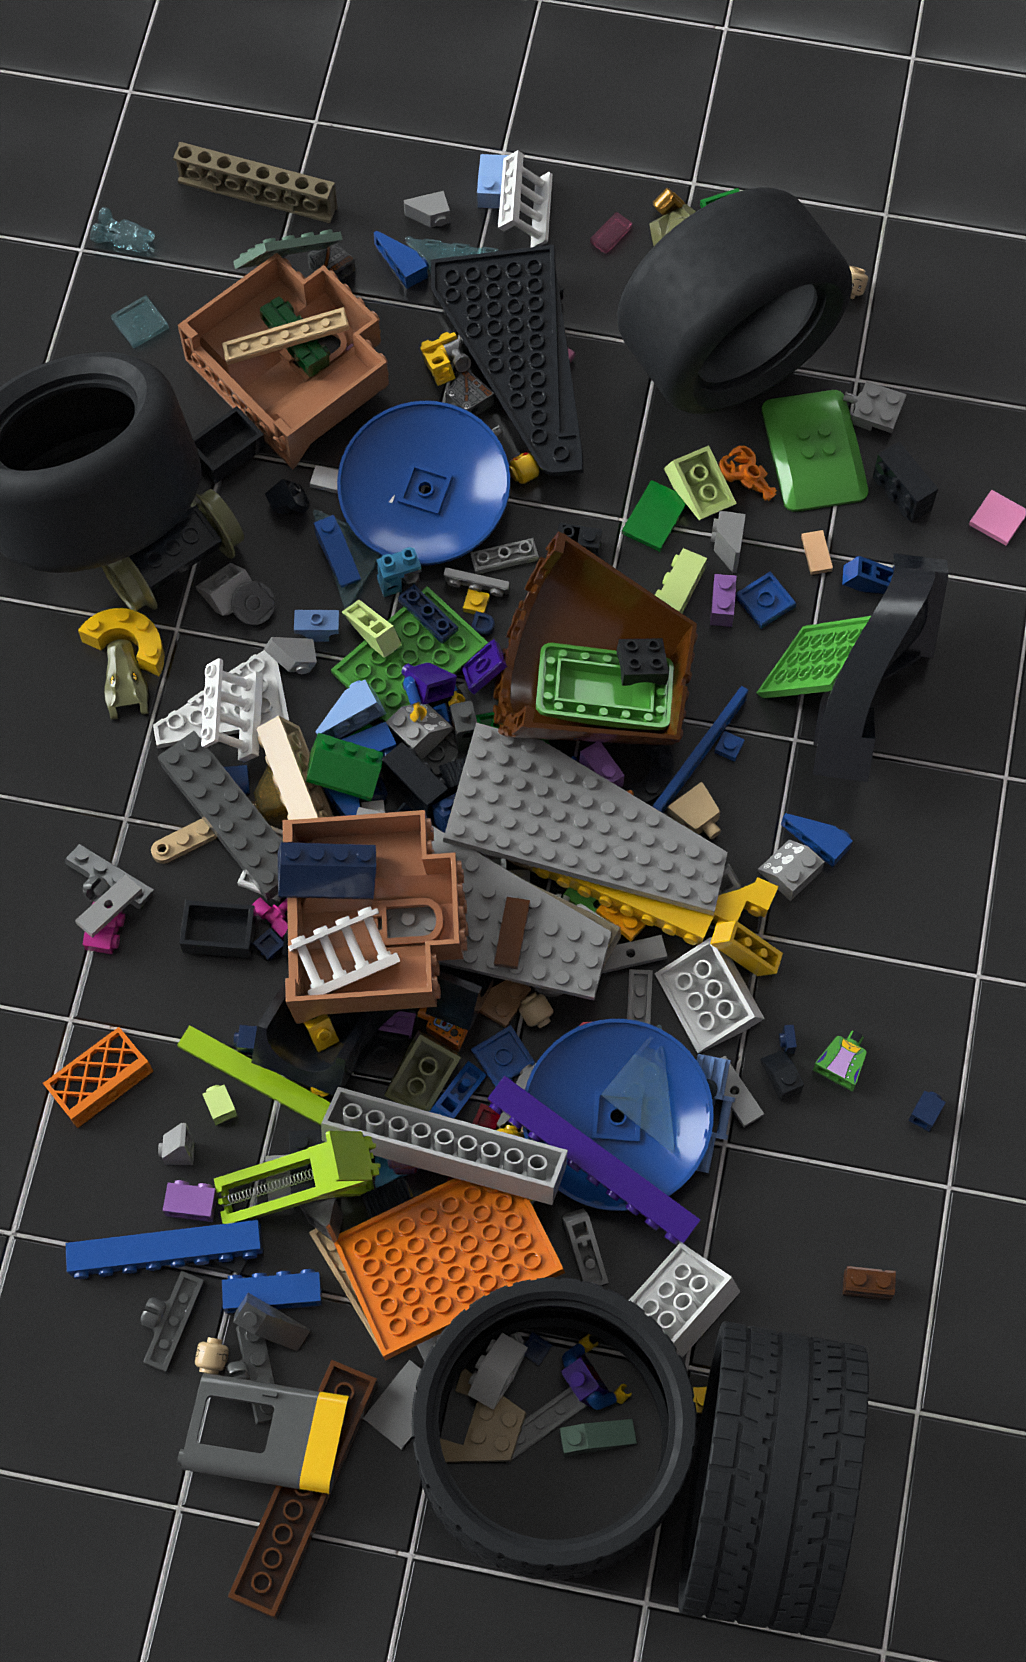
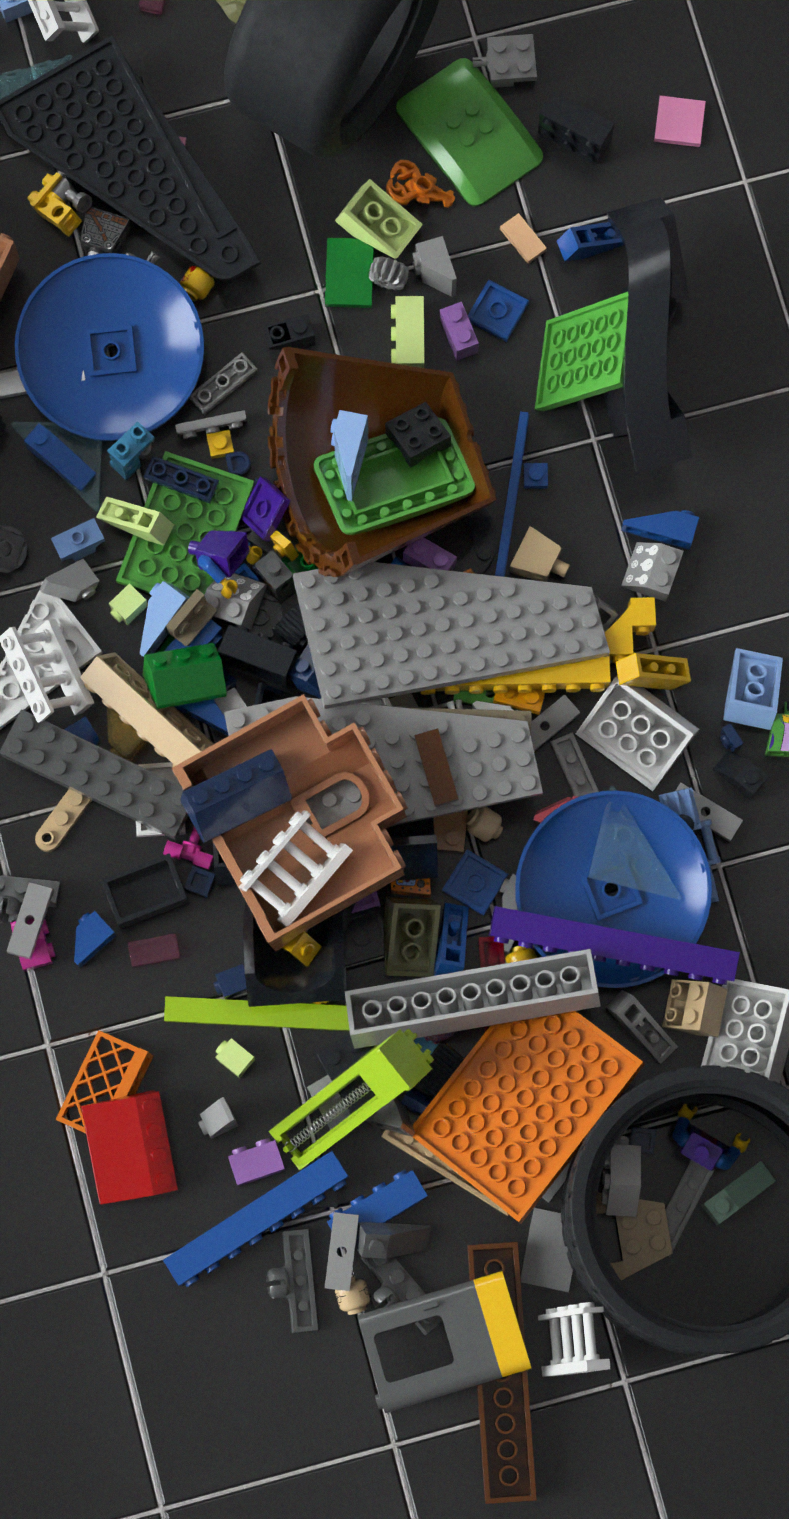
camera: 25 degrees left, 10 degrees up
none -> blue slope [74,911,117,968]
none -> red slope [81,1090,178,1204]
none -> yellowish green brick [109,583,148,625]
none -> clear pink tile [128,933,180,967]
none -> dark tan bracket [166,589,217,647]
none -> yellow plate [270,530,299,561]
none -> light grey tile [325,1212,359,1291]
none -> light blue slope [331,410,368,501]
none -> light grey gear [369,256,409,291]
none -> dark blue plate [401,1088,432,1114]
none -> white fence [538,1302,610,1377]
none -> tan slope [662,979,728,1037]
none -> light blue slope [723,648,783,730]

